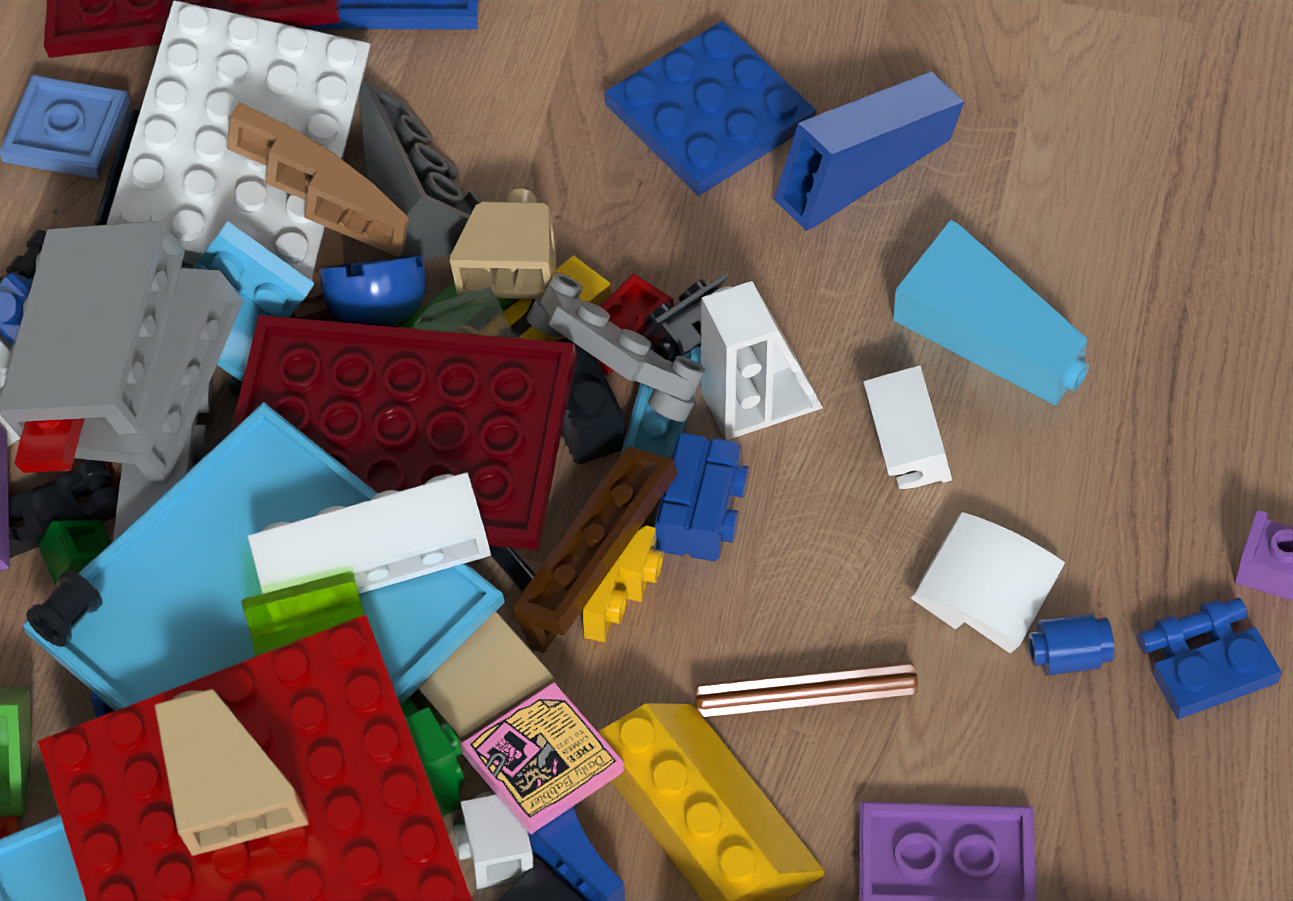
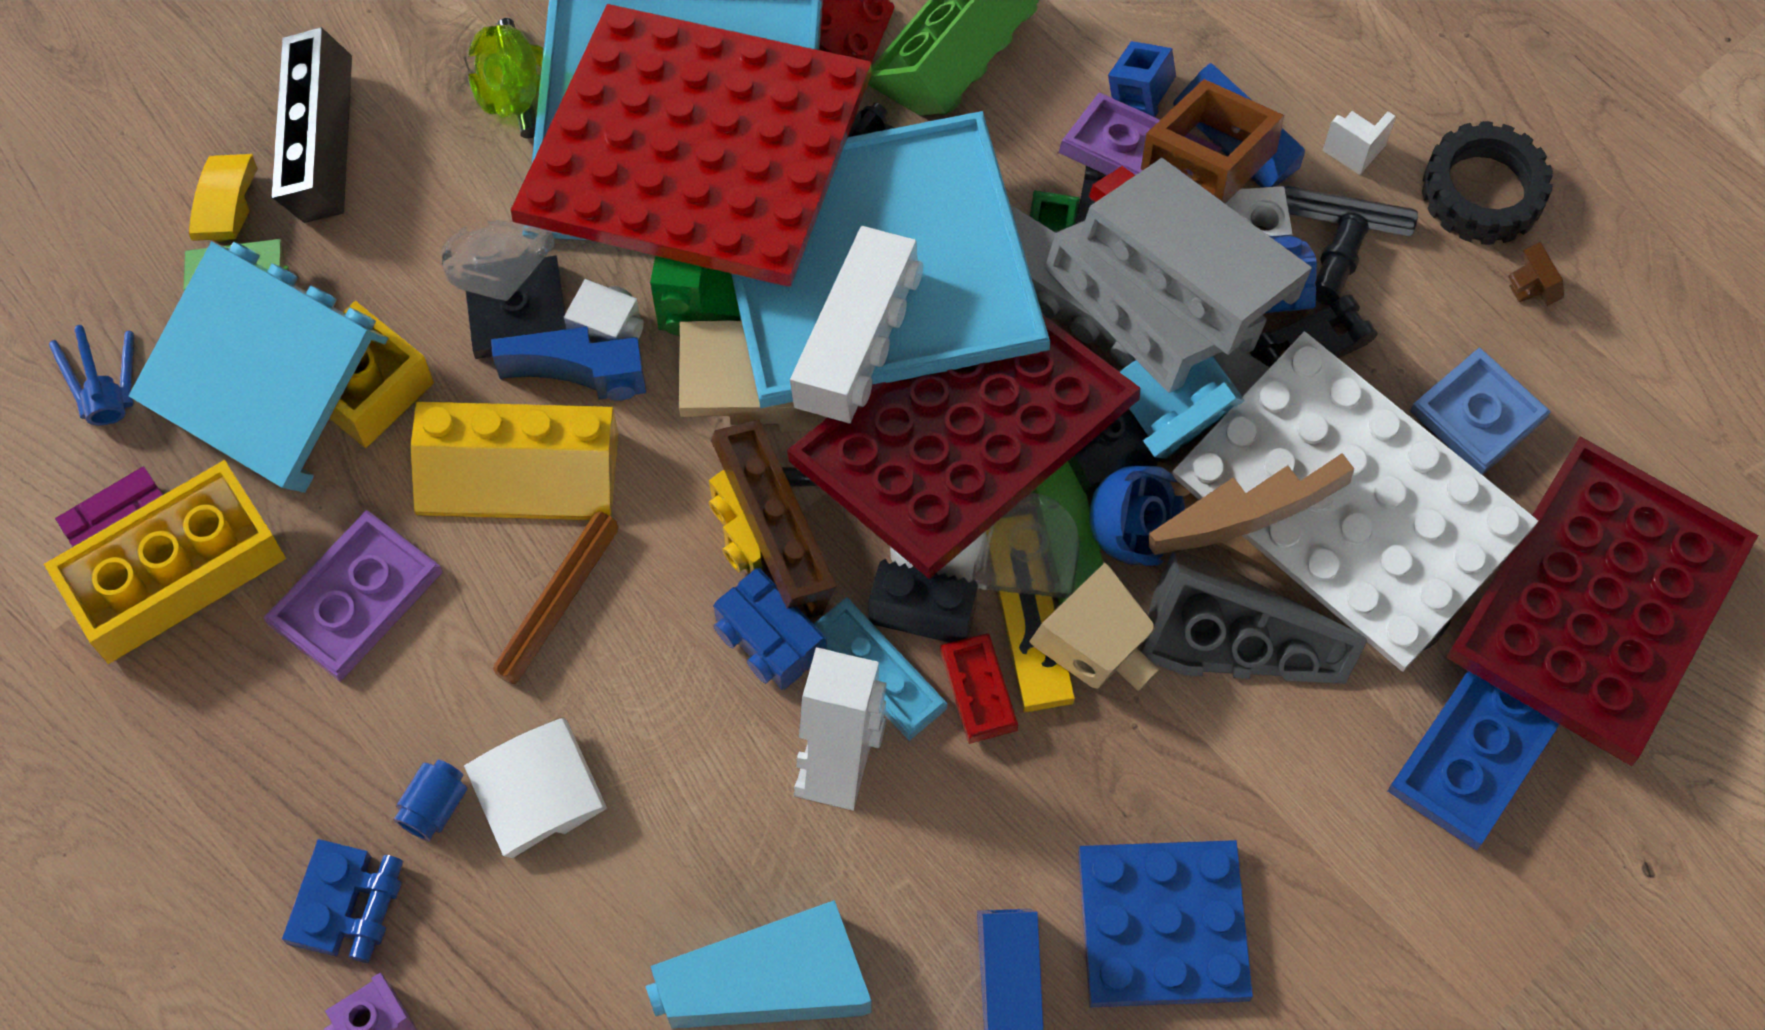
camera: 125 degrees right, 10 degrees up
black bush [26,571,103,647] -> none
tan slope [155,689,309,856] -> none
clear neon green panel [241,572,364,656] -> none
tile [461,683,624,835] -> none
light grey plate [527,273,705,422] -> none
black hinge [642,274,728,362] -> none
white hinge [863,365,952,489] -> none

